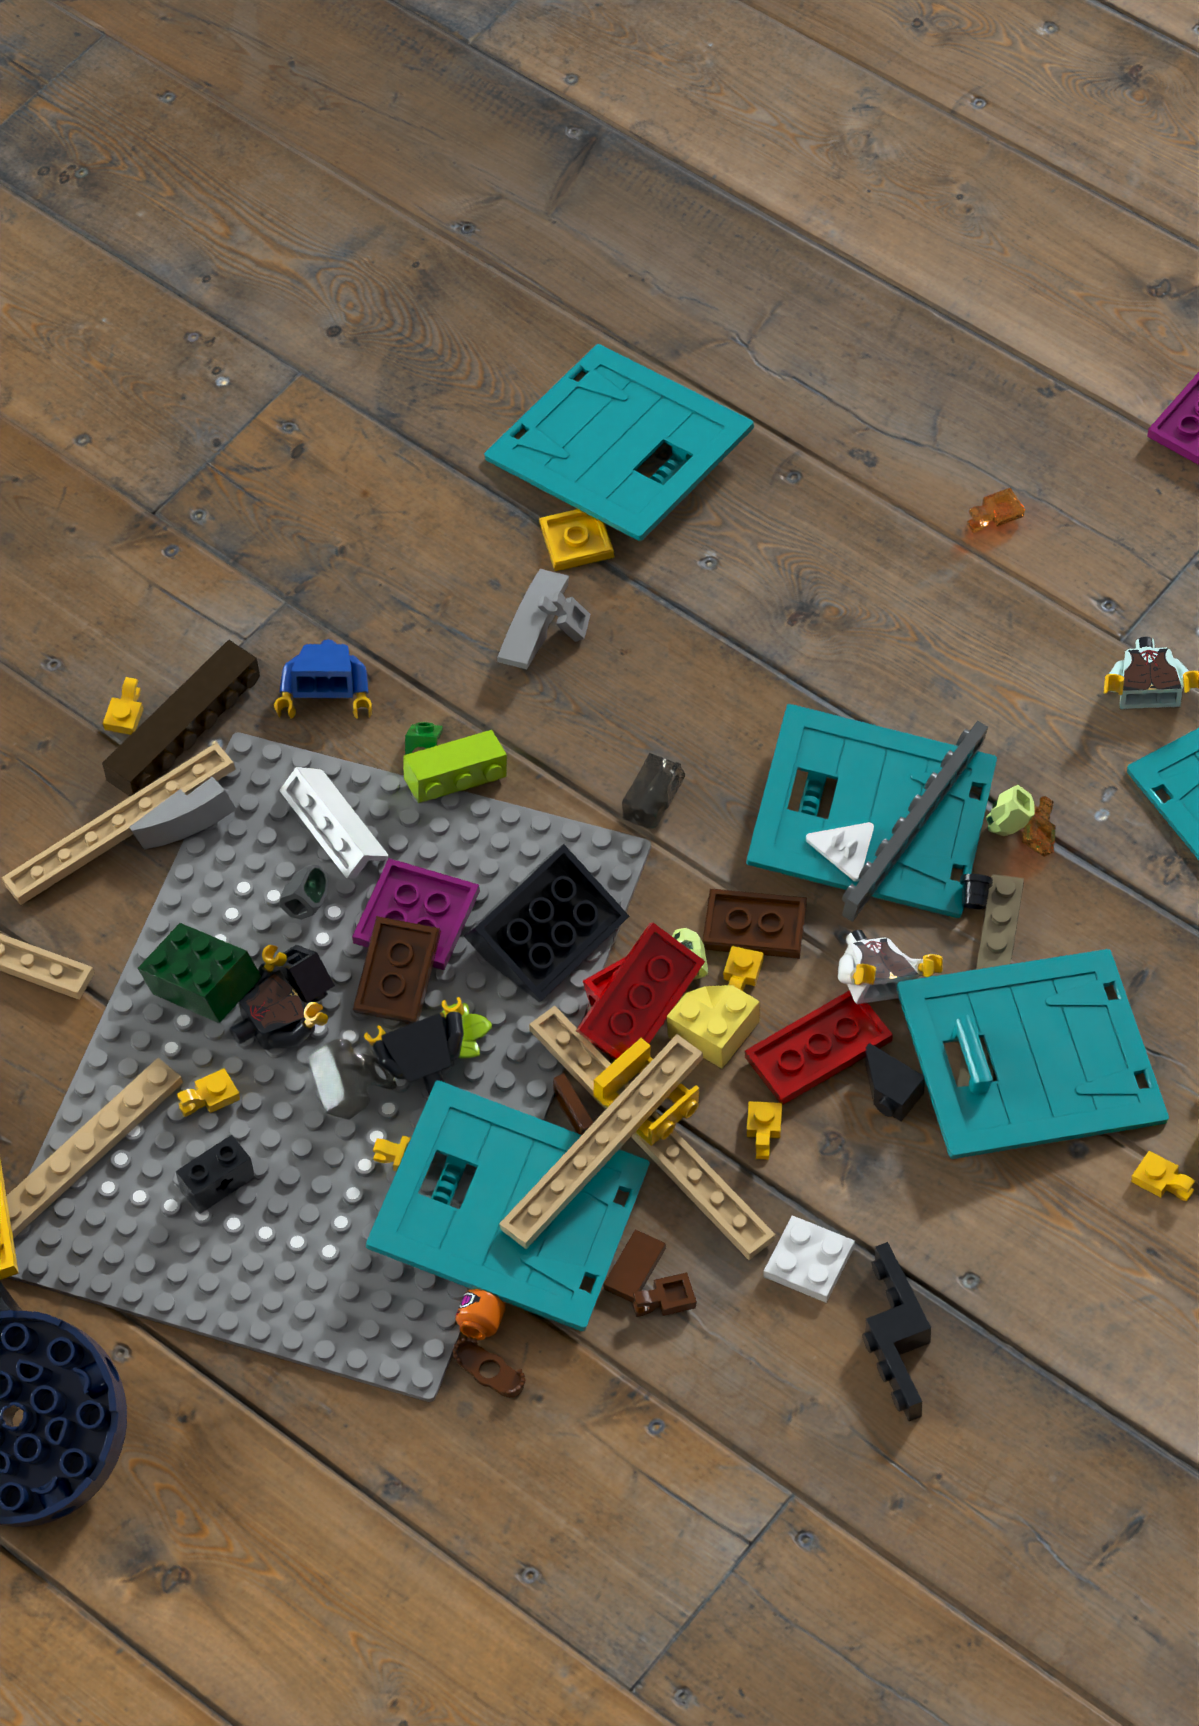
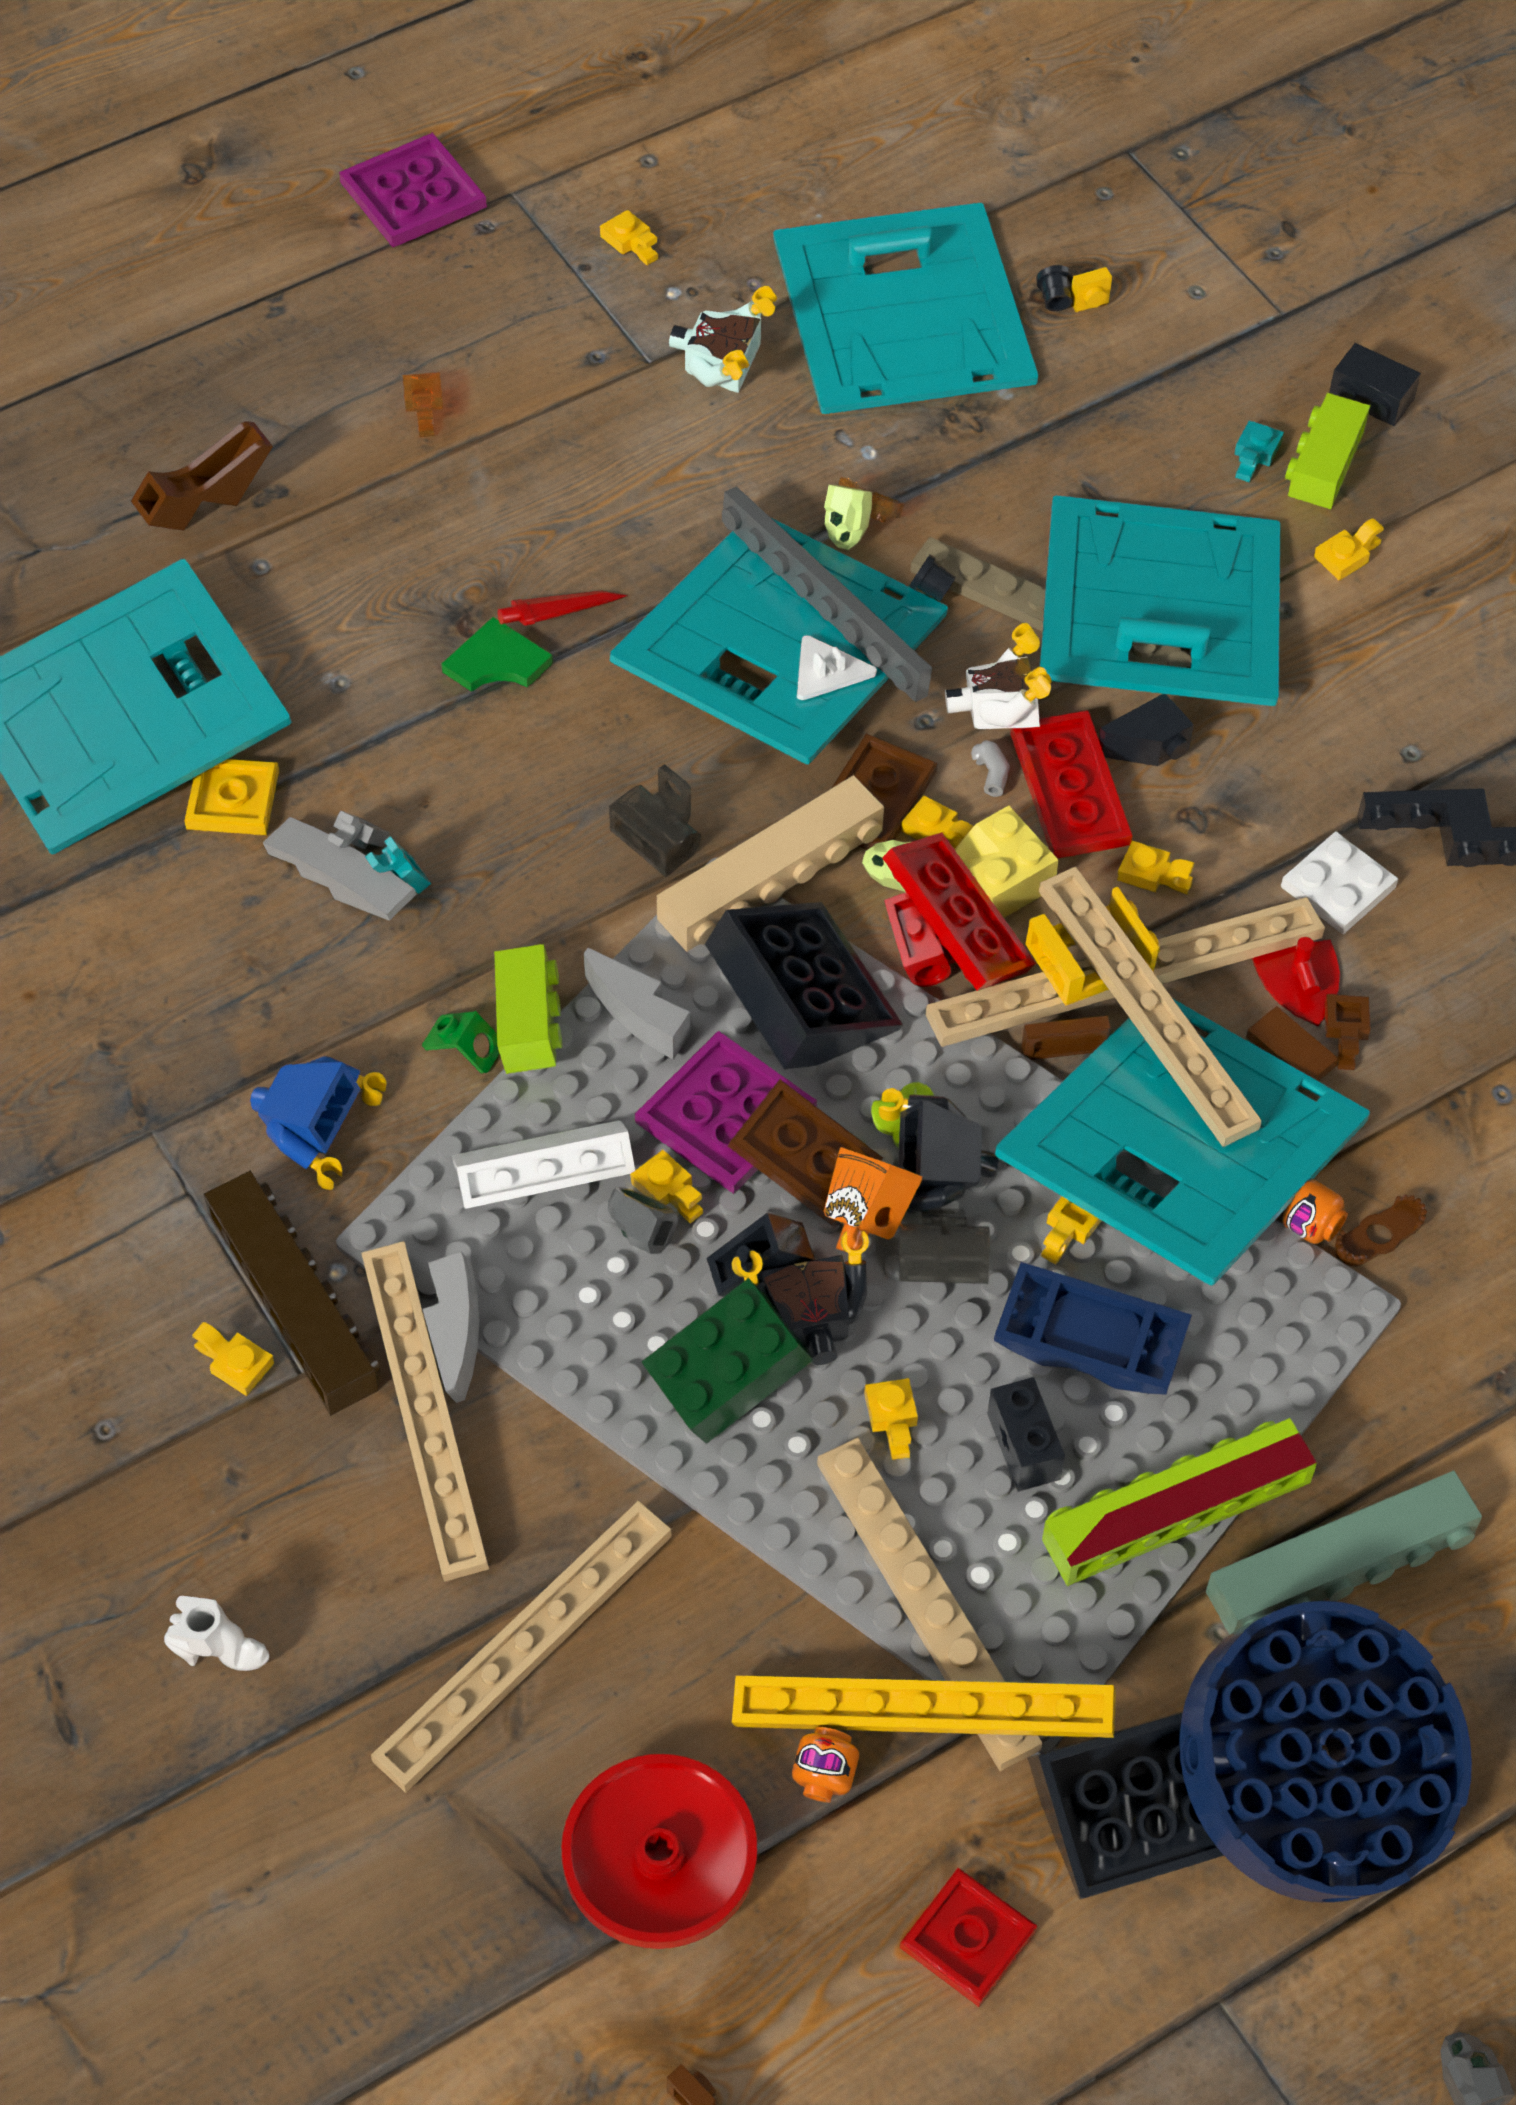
camera: 75 degrees left, 0 degrees up
none -> reddish brown arch [131,421,273,531]
none -> teal plate [365,836,431,894]
none -> green tile [441,617,553,692]
none -> red bar [497,590,628,626]
none -> light grey slope [584,948,690,1060]
none -> yellow plate [630,1150,703,1224]
none -> tan brick [657,775,884,952]
none -> orange torso [824,1147,922,1253]
none -> light grey arm [971,740,1010,797]
none -> dark blue slope [994,1262,1192,1395]
none -> brick [1042,1418,1317,1586]
none -> sand green brick [1206,1471,1482,1635]
none -> red shield [1252,937,1340,1026]

